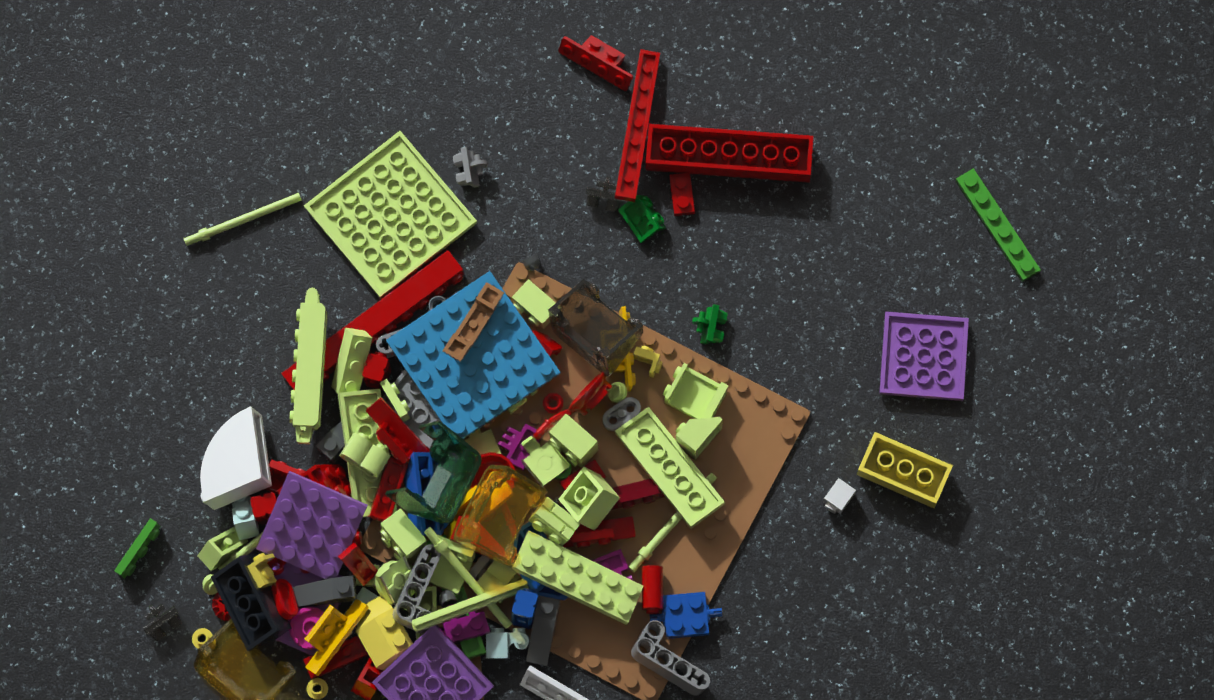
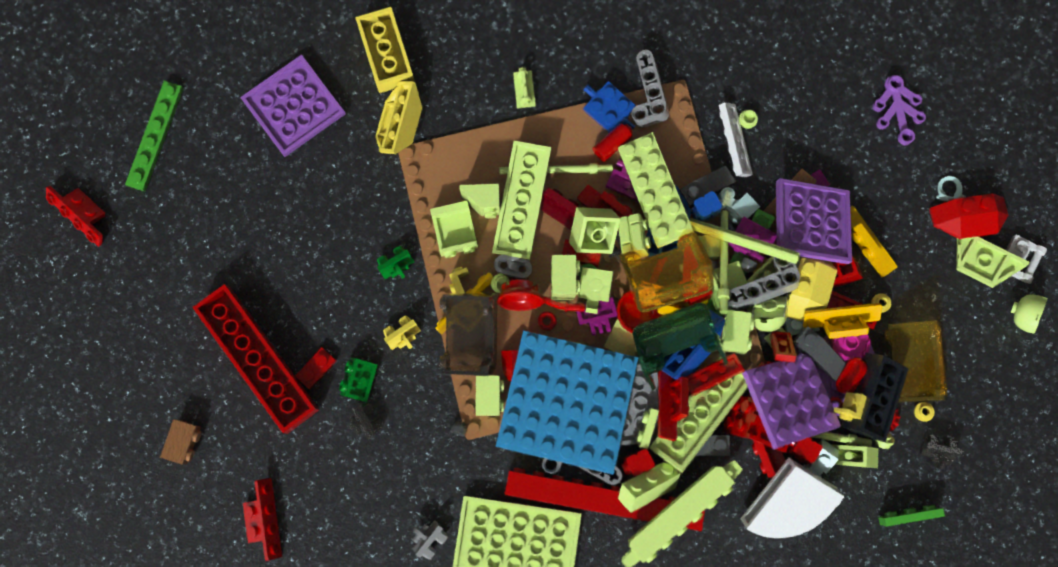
camera: 140 degrees left, 5 degrees up
yellowish green brick [339,433,390,479] -> none
medium nougat slope [442,282,504,362] -> none
red plate [615,49,660,202] -> none
white brick [823,478,856,514] -> none
none -> red bracket [46,186,105,247]
none -> medium nougat brick [160,419,201,464]
none -> light yellow wedge [376,81,422,154]
none -> light yellow hips [383,315,421,350]
none -> yellowish green hinge [513,67,536,108]

